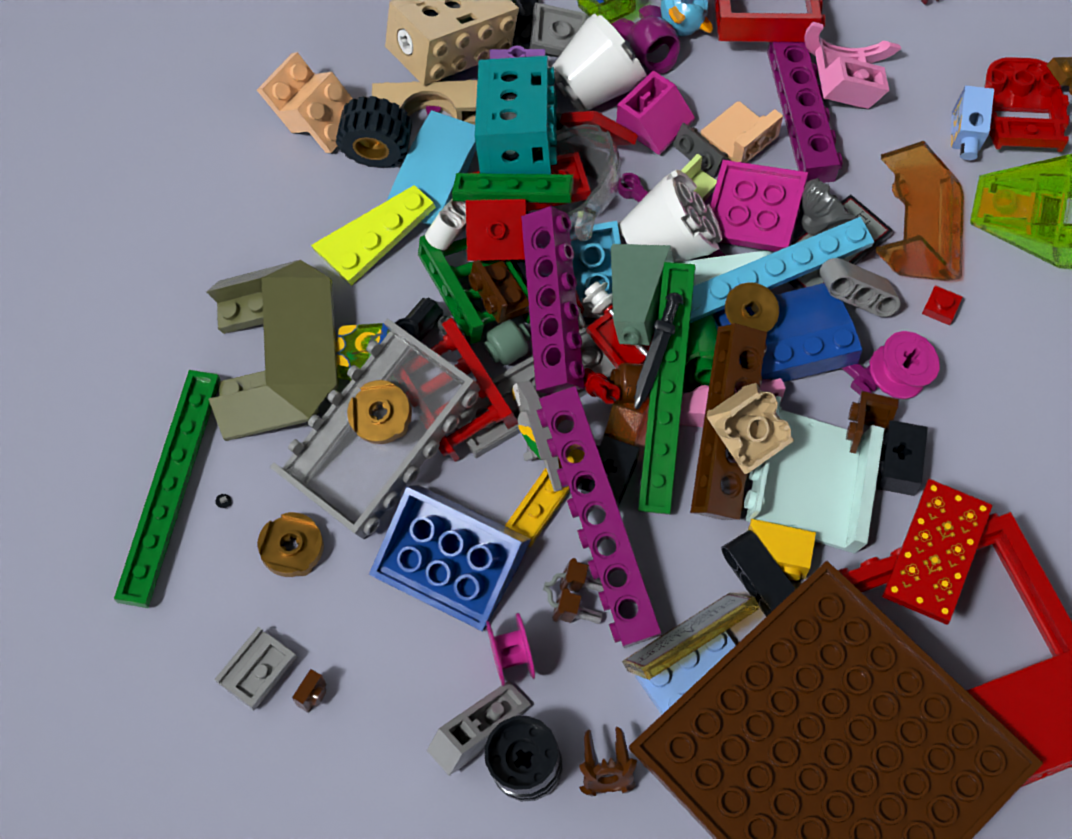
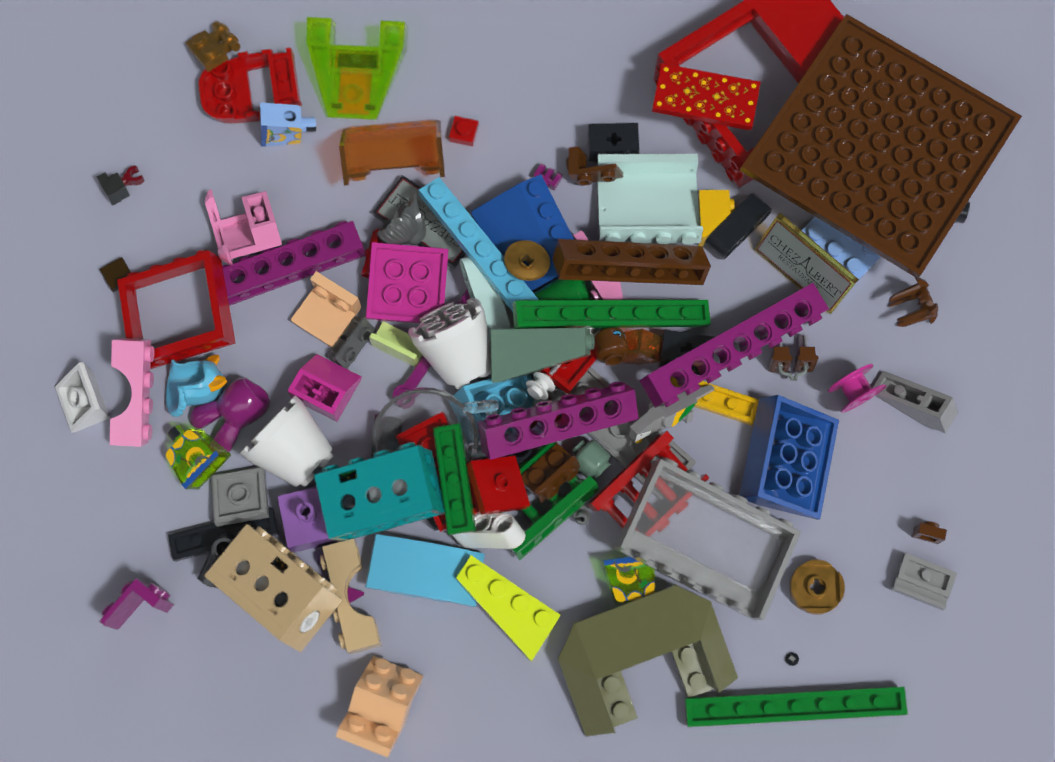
camera: 105 degrees left, 10 degrees up
black wheel [336,96,412,168] -> none
pearl gold plate [347,380,412,444] -> none
black piece [395,297,444,357] -> none
black wheel [485,716,563,802] -> none
red tile [559,111,638,146] -> none
red axle [583,368,620,404] -> none
black sword [634,292,684,409] -> none
tan slope [706,383,794,474] -> none
light grey beam [819,258,901,317] -> none
dark pink piece [869,331,940,399] -> none

